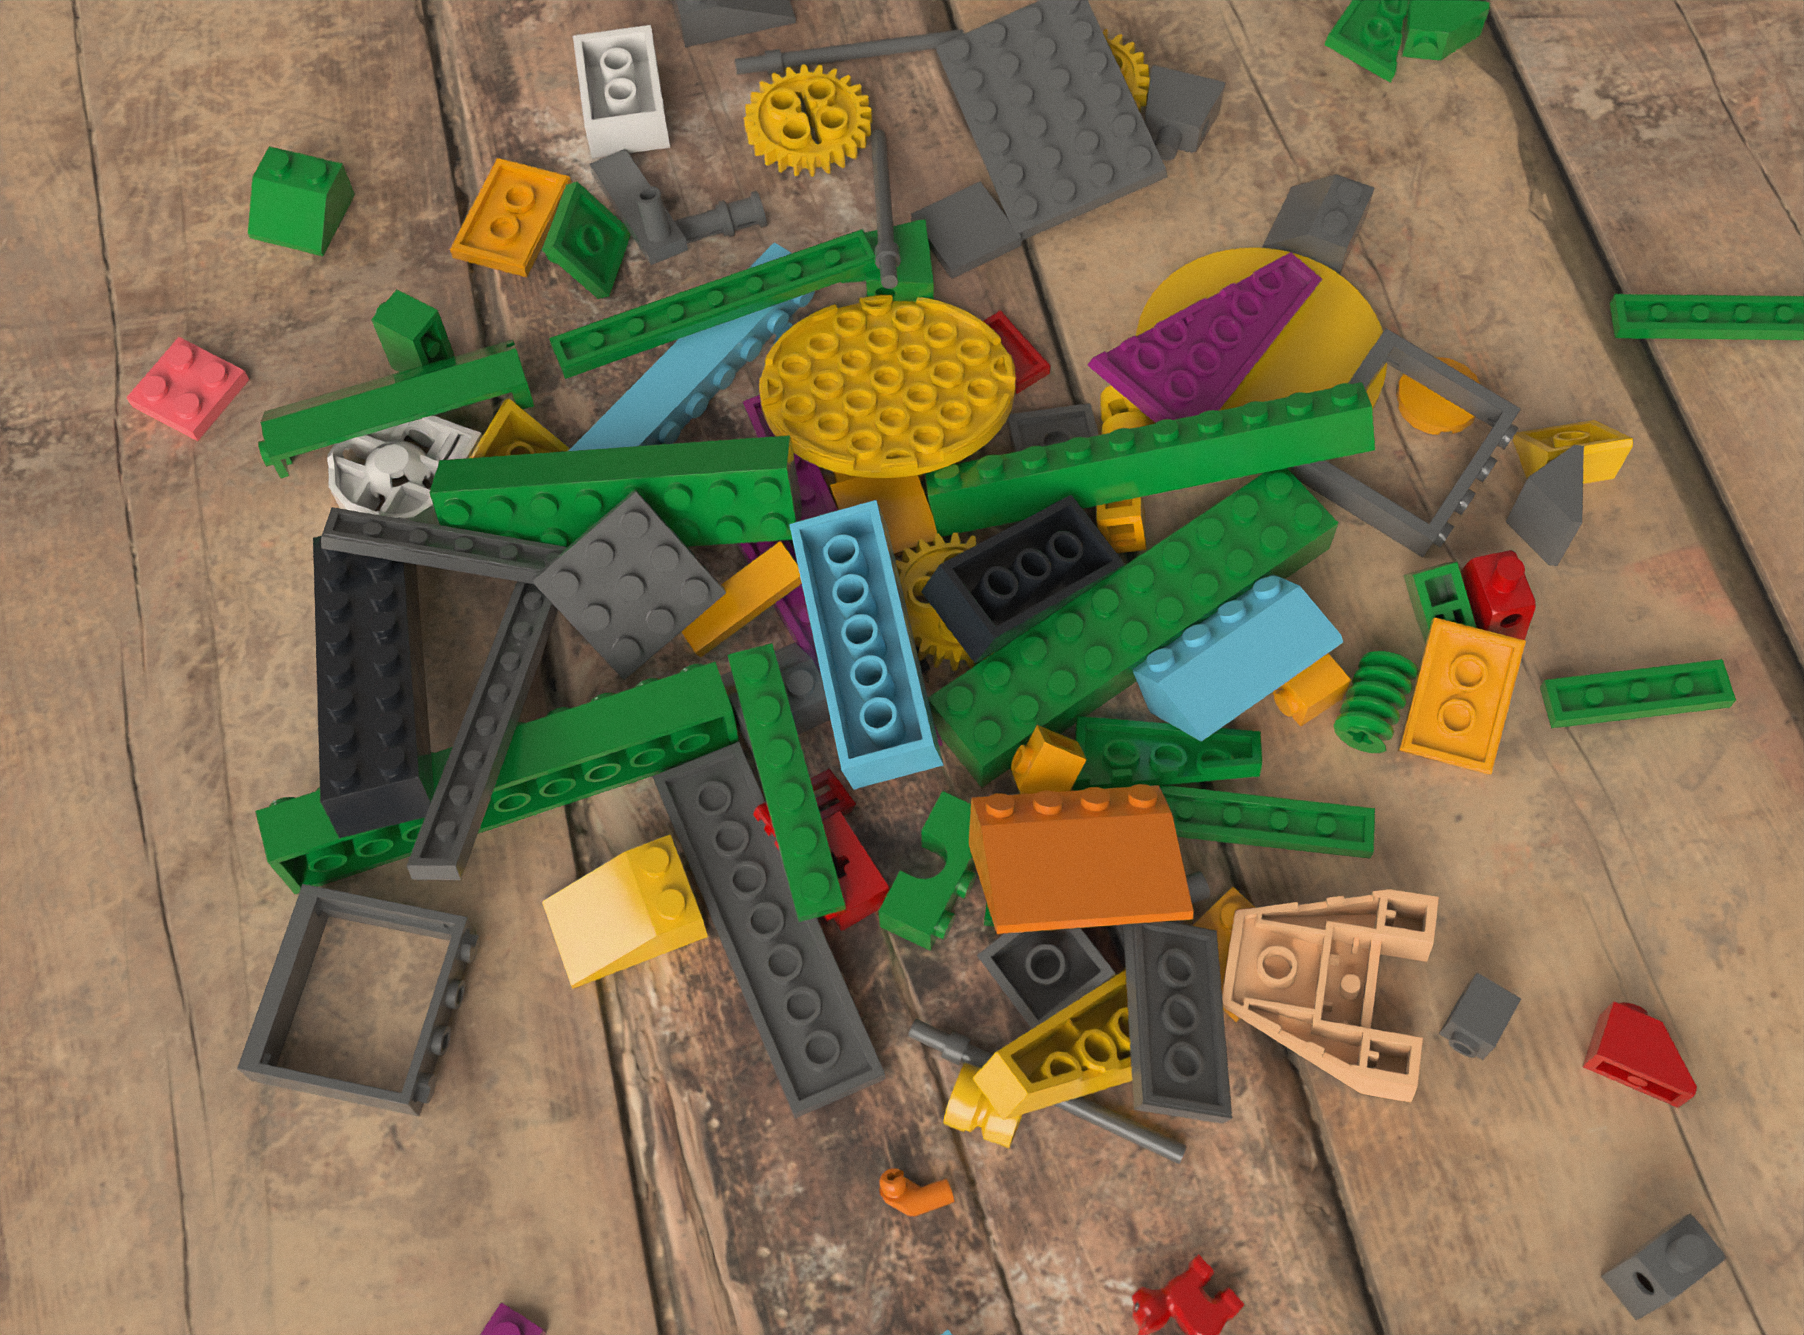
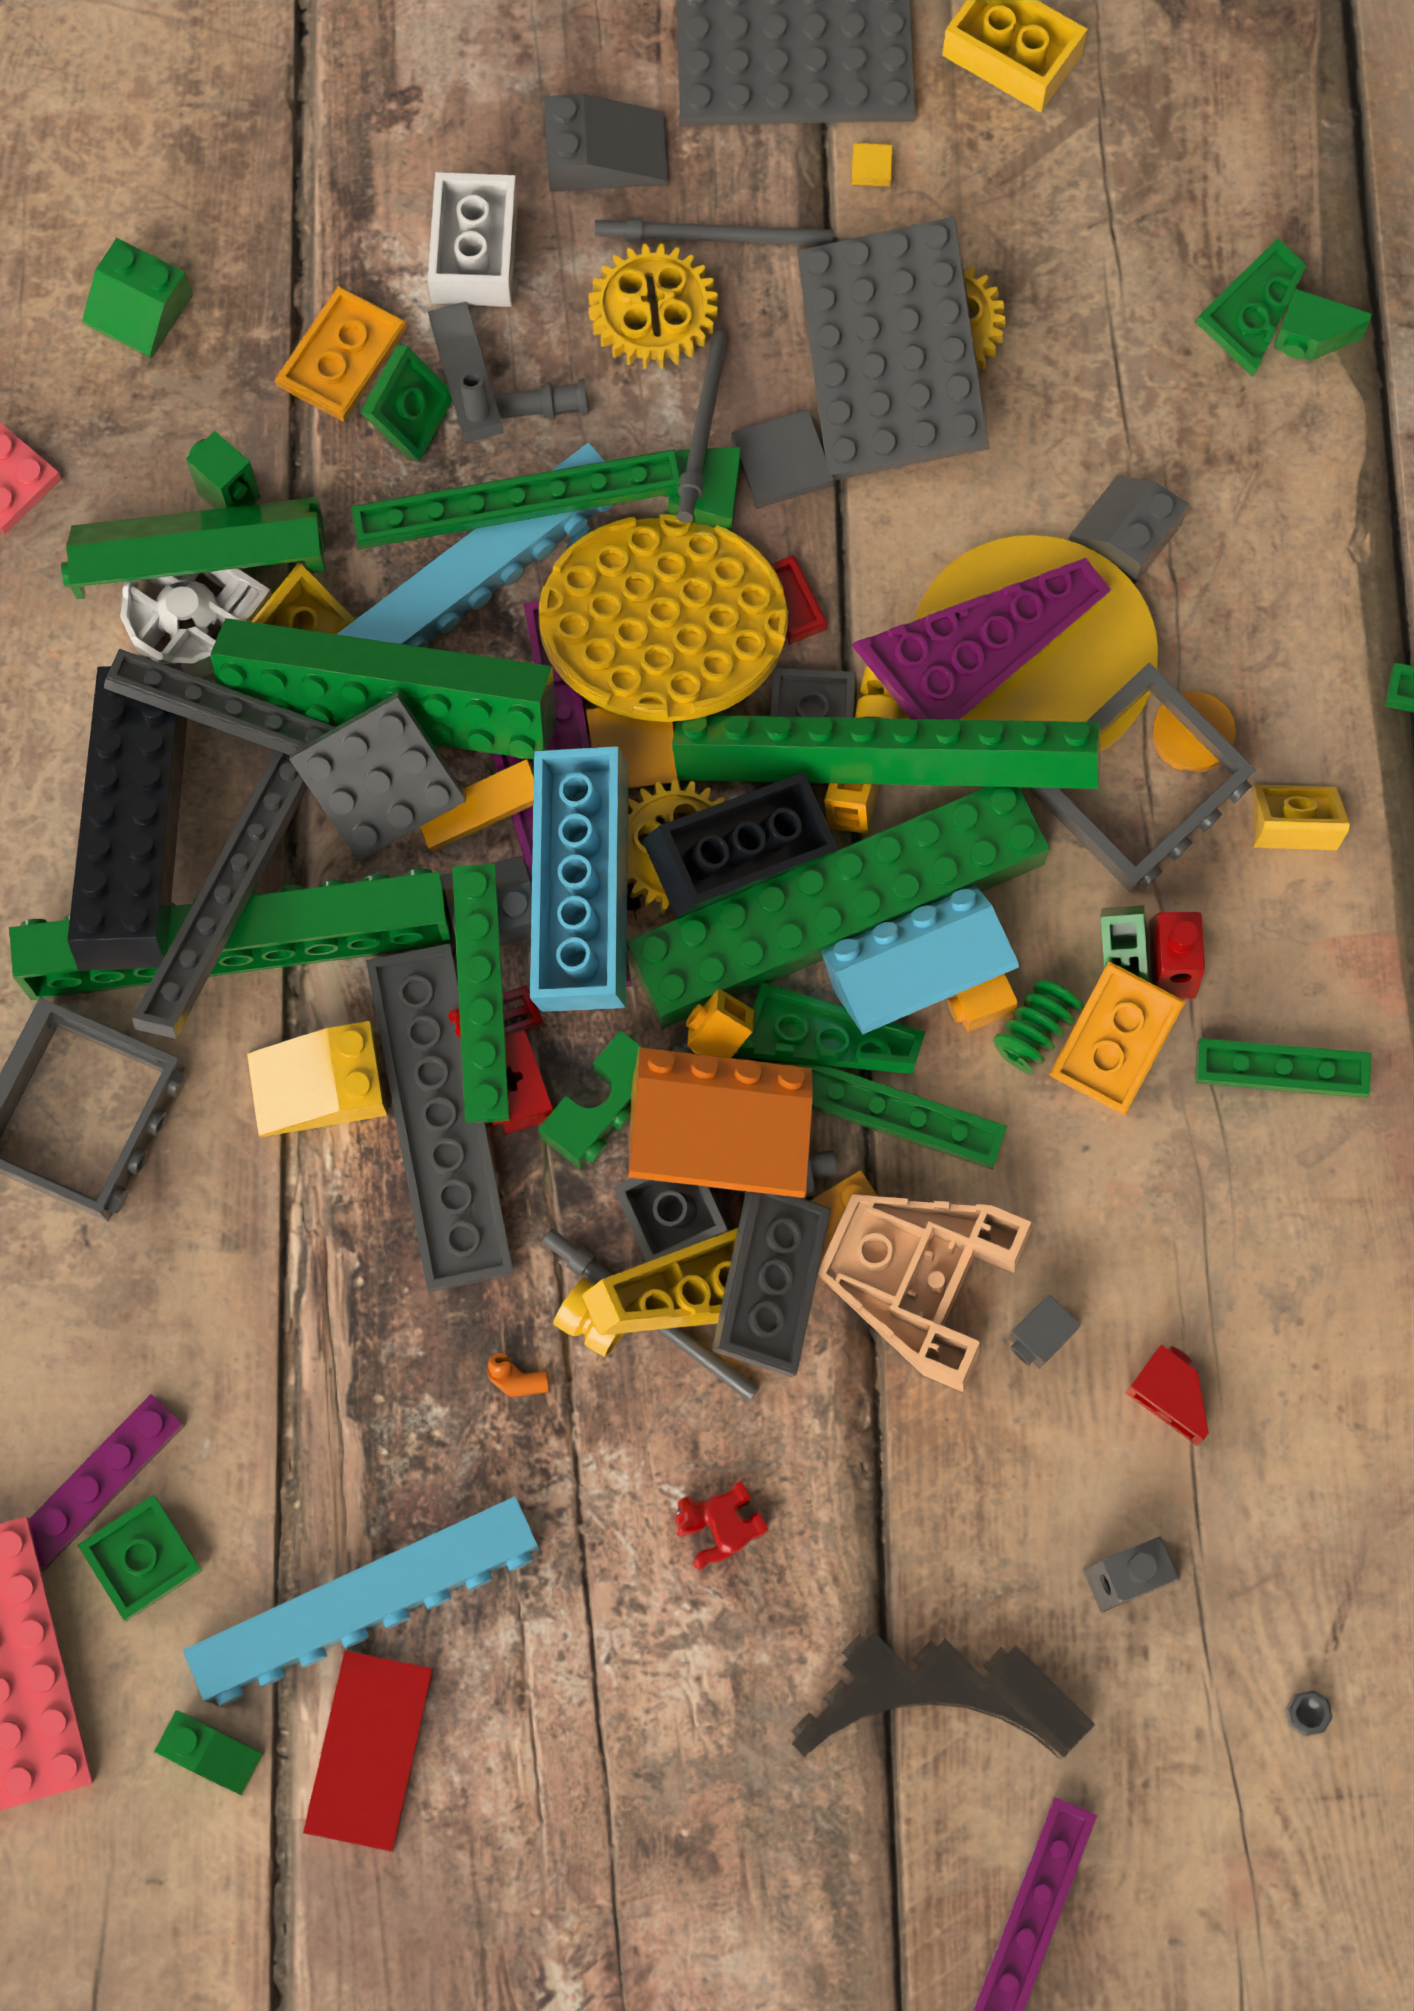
camera: 10 degrees right, 10 degrees up
dark grey torso [1145,65,1226,161] -> none
dark grey slope [1506,445,1584,566] -> none

